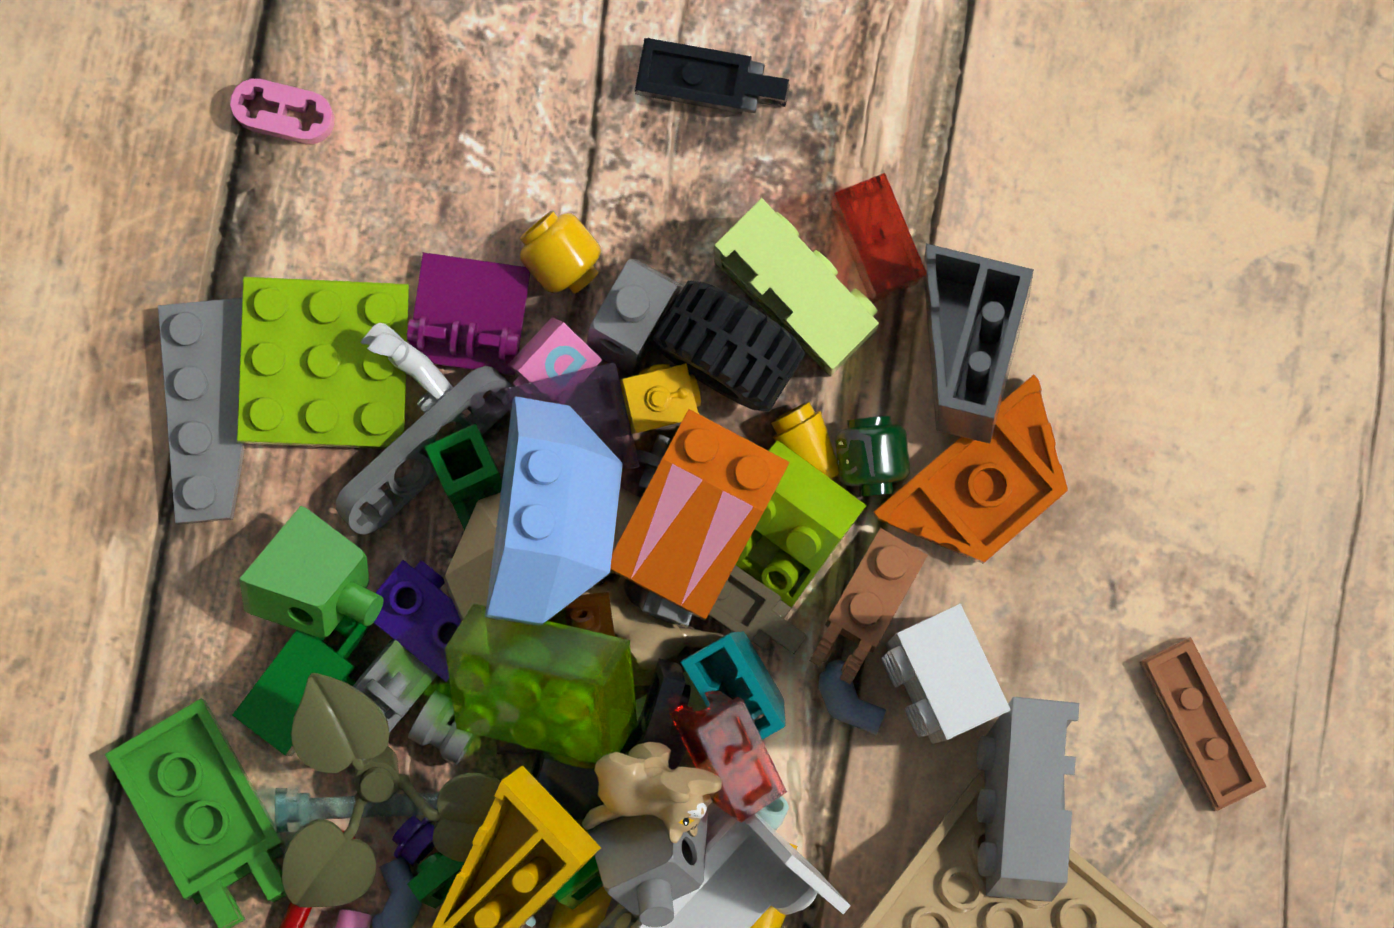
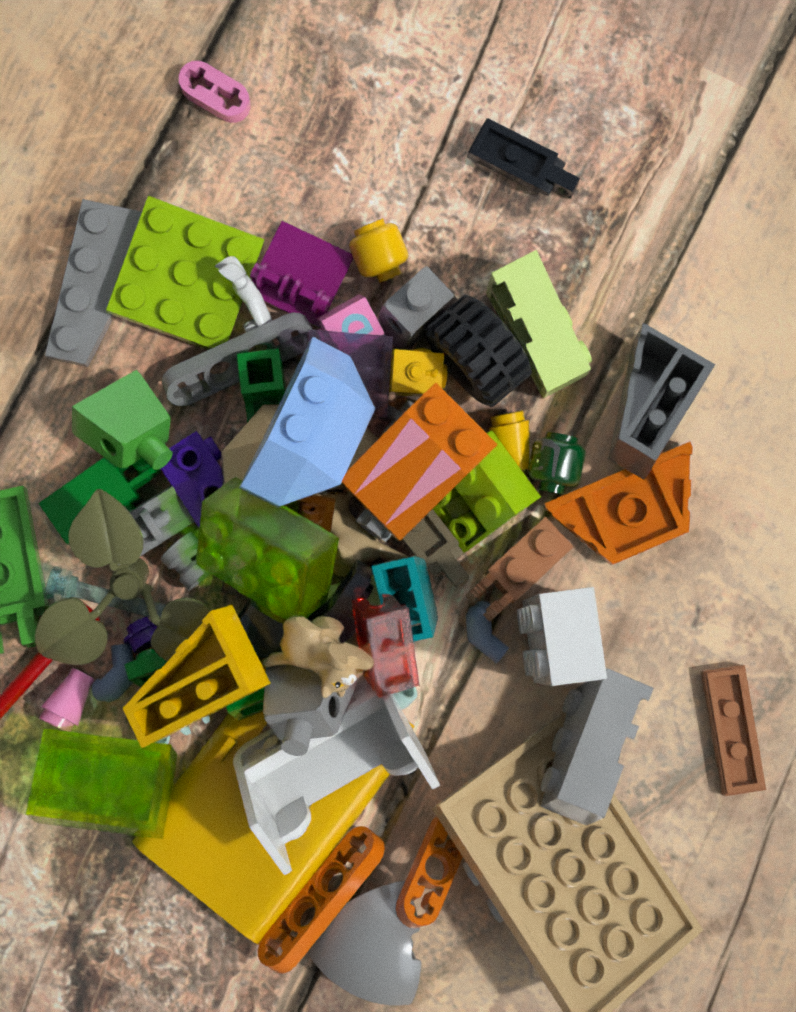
camera: 10 degrees right, 0 degrees up
clear red hinge [830,173,927,303] -> none

